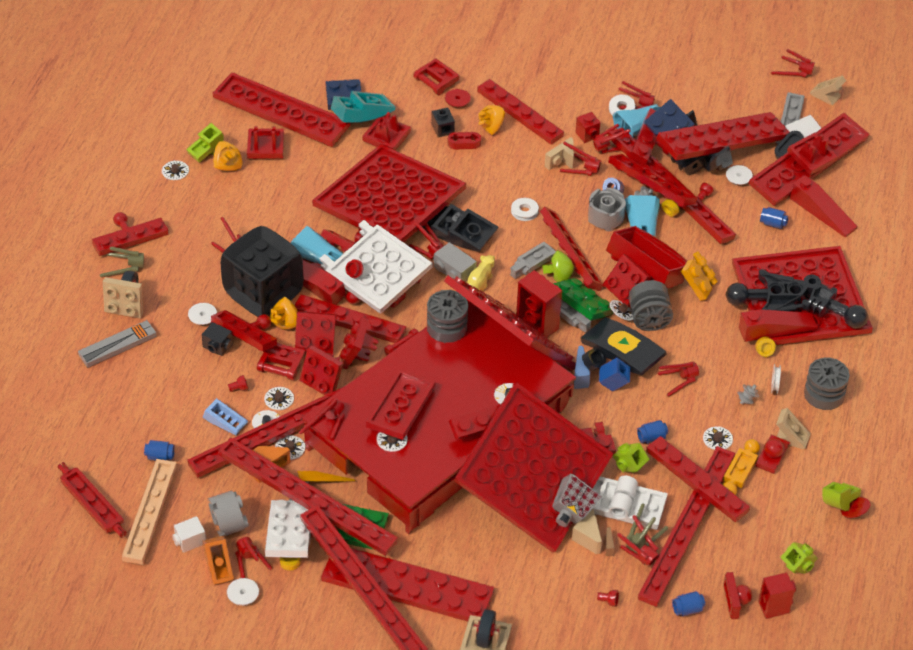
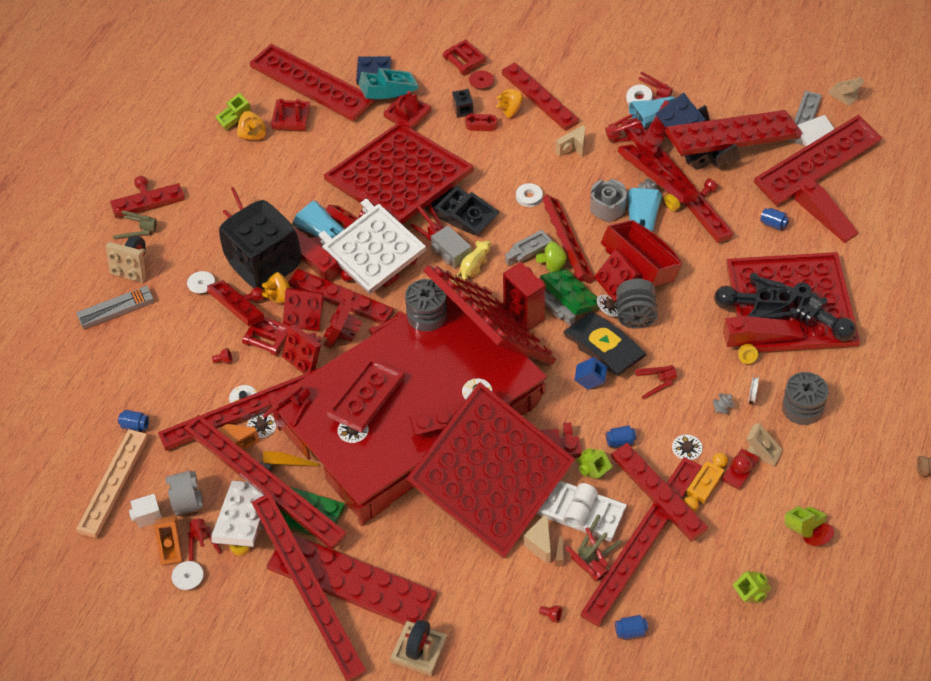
camera: 10 degrees right, 5 degrees up
red plate [58,462,127,538] -> none
piece [162,161,189,180] -> none
black brick [201,322,233,356] -> none
light blue slope [203,398,248,435] -> none
piece [264,387,294,410] -> none
red plate [345,259,364,278] -> none
light grey torso [552,473,602,527] -> none
red plant [560,142,601,176] -> none
medium blue slope [574,346,590,389] -> none
red brick [575,112,601,143] -> none
black tile [582,347,606,371] -> none
brick [602,178,624,193] -> none
light orange plate [681,251,718,301] -> none
red tile [723,572,753,619] -> none
white piece [726,165,753,185] -> none
red brick [758,572,796,619] -> none
red plant [771,49,815,78] -> none
black tile [774,131,804,159] -> none
red plate [787,132,838,175] -> none

